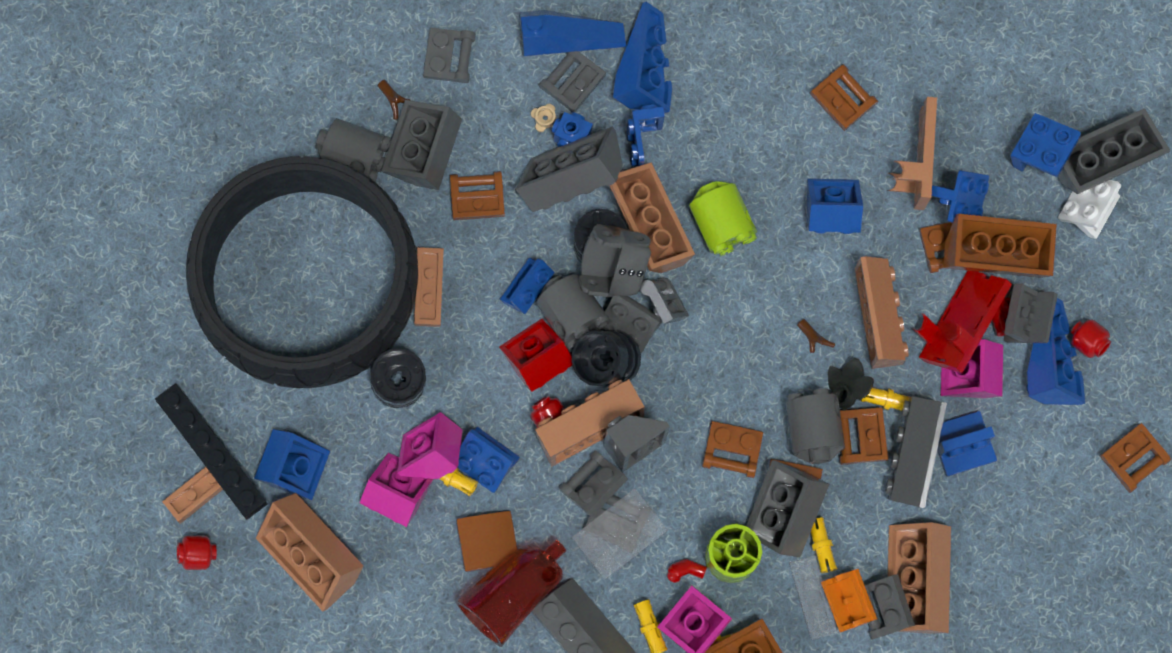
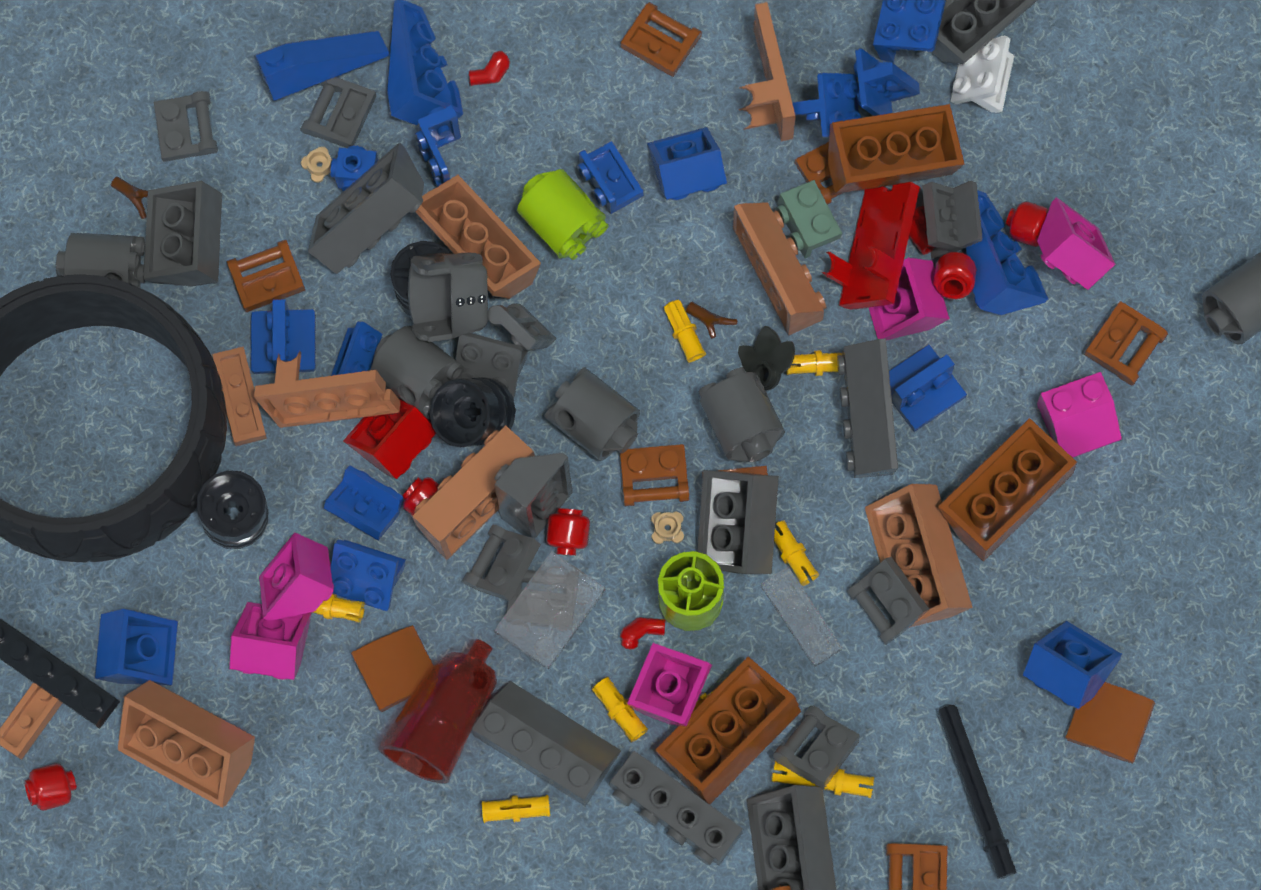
camera: 10 degrees left, 5 degrees down
orange hinge [821,569,877,633] -> none
dark orange plate [839,408,888,465] -> none
none -> blue bracket [251,299,316,374]
none -> nougat piece [254,350,400,428]
none -> blue bracket [324,465,403,541]
none -> red arm [469,51,510,86]
none -> dark grey cylinder [545,367,640,461]
none -> red head [546,508,590,556]
none -> blue bracket [577,141,644,214]
none -> tan plate [651,512,684,544]
none -> yellow axle [664,300,706,363]
none -> sand green bracket [775,180,842,259]
none -> blue bracket [854,48,920,116]
none -> red head [933,252,977,300]
none -> dark orange slope [938,418,1077,562]
none -> dark pink slope [1037,197,1116,290]
none -> dark pink slope [1037,372,1122,457]

